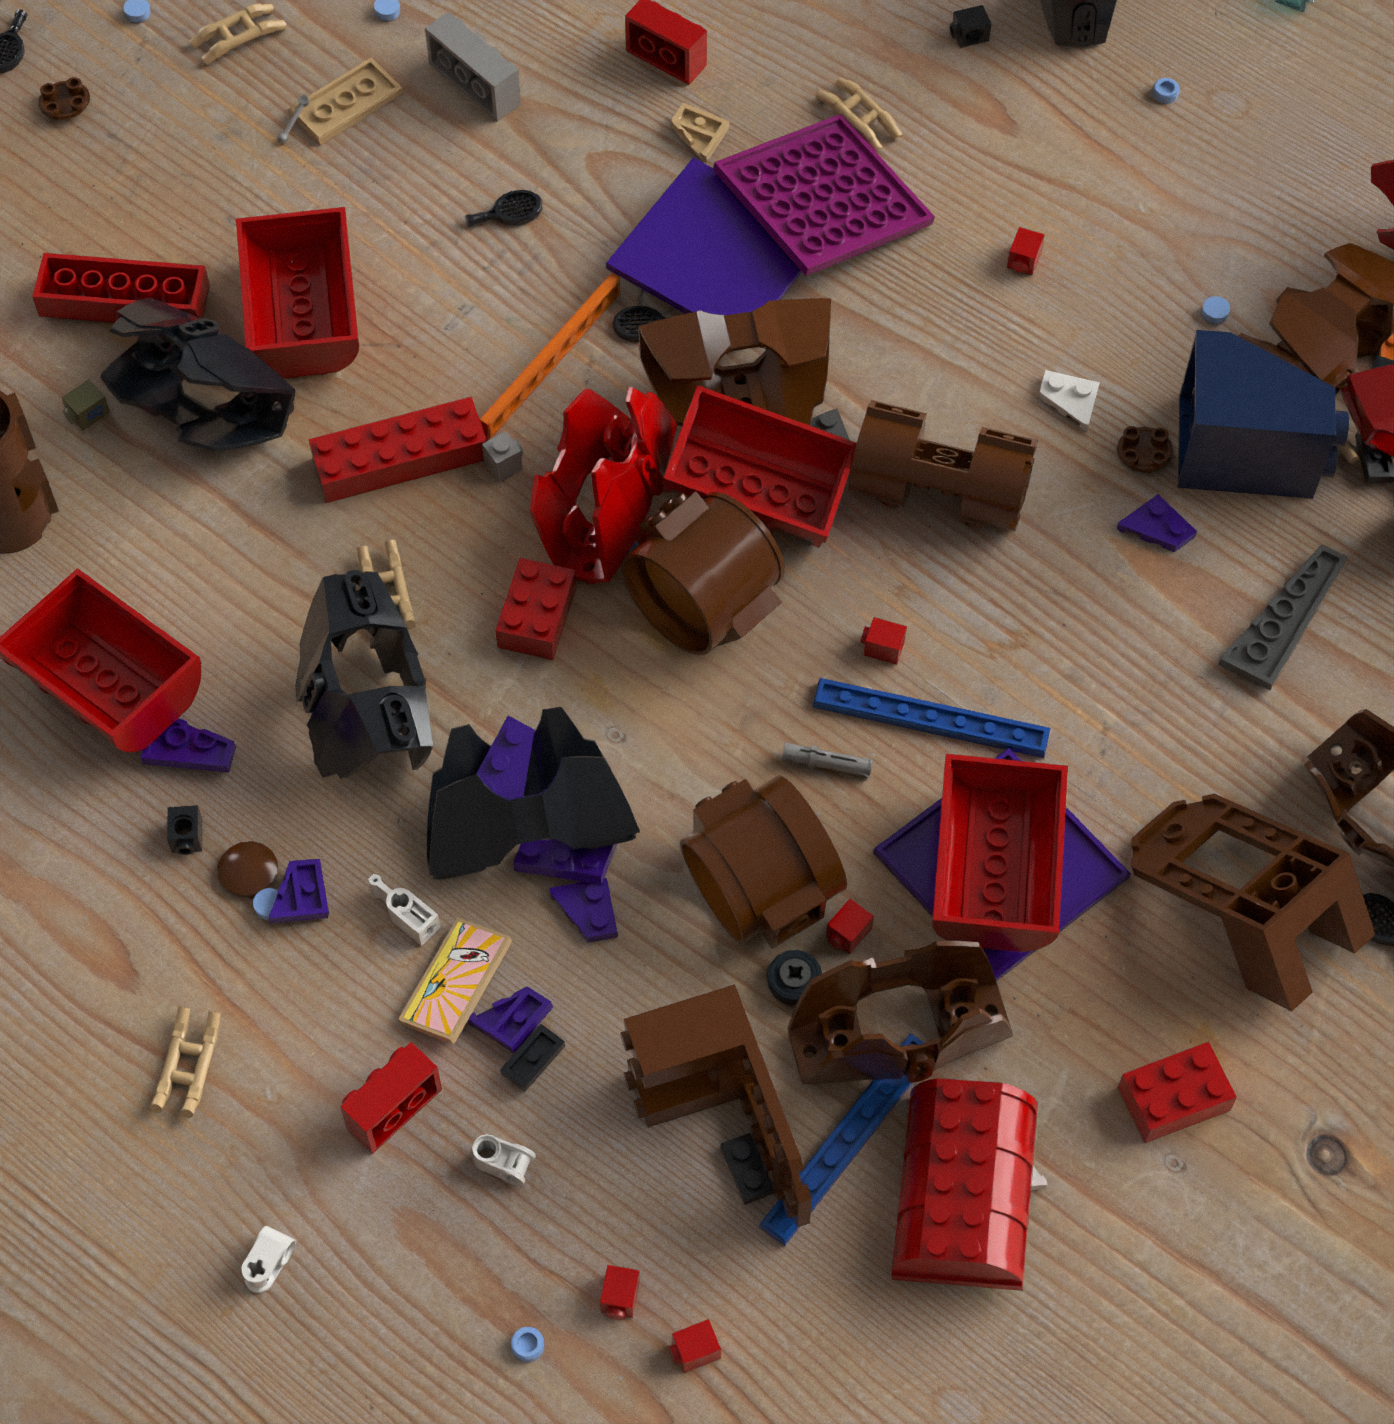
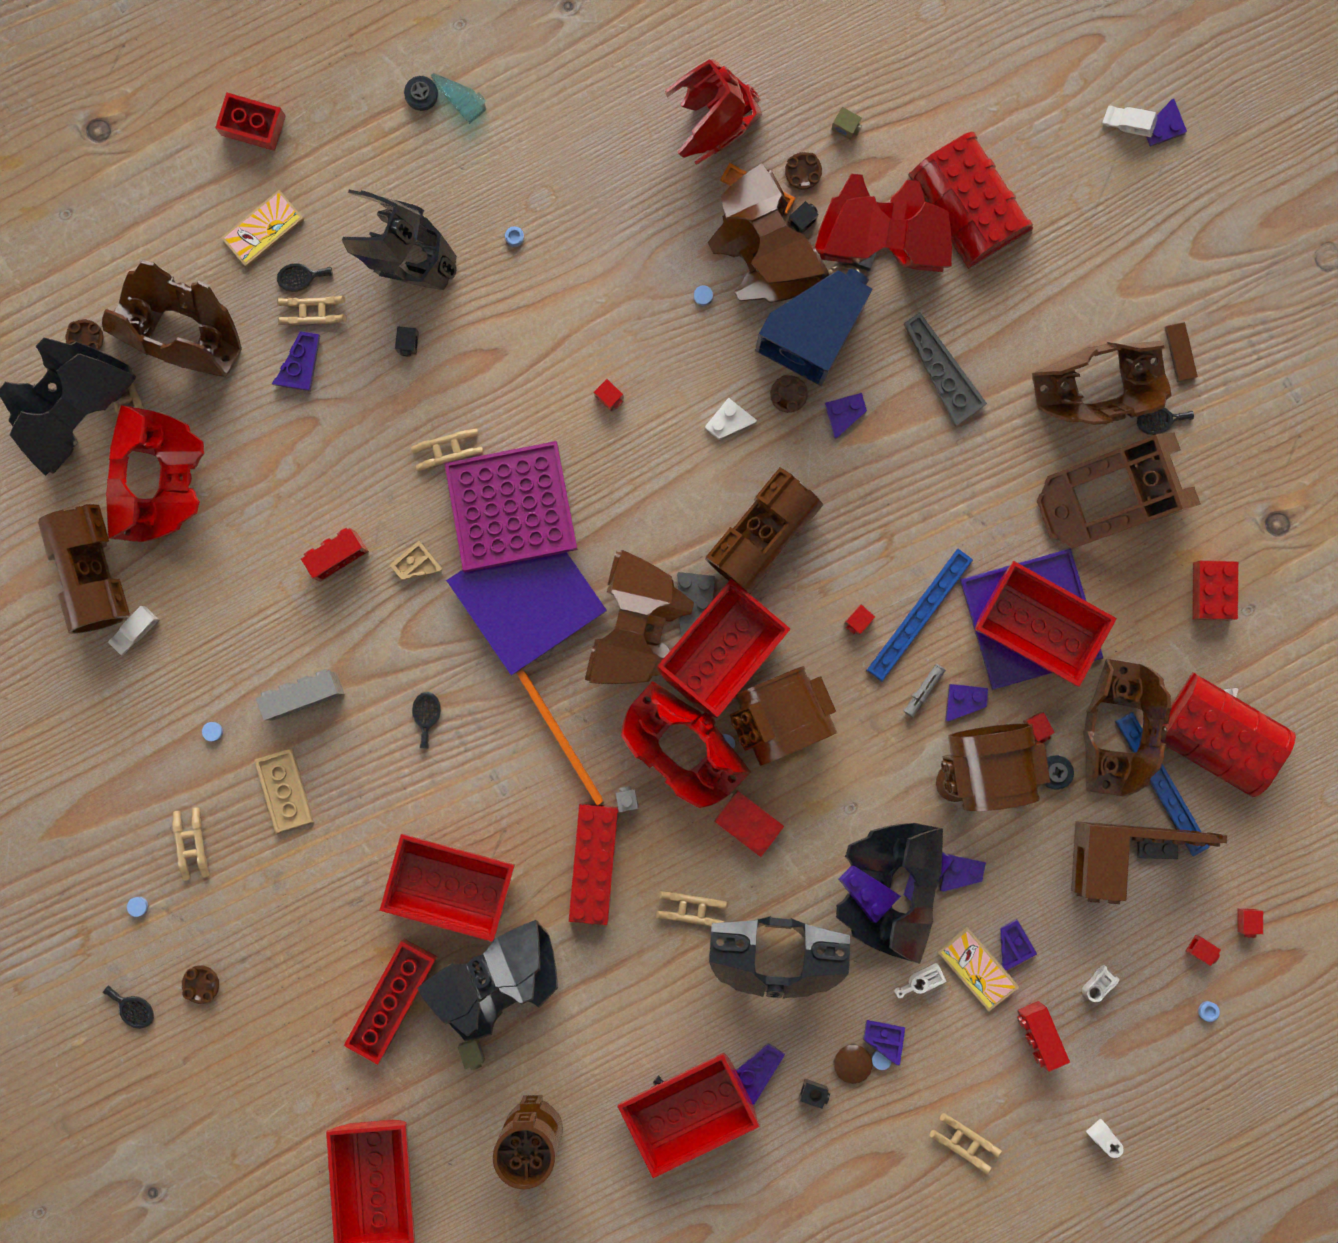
camera: 65 degrees left, 25 degrees up
light grey hinge [277,95,310,144] -> none
black plate [500,1023,565,1092] -> none
black piece [613,305,666,342] -> none
none -> dark purple wing [945,684,988,721]

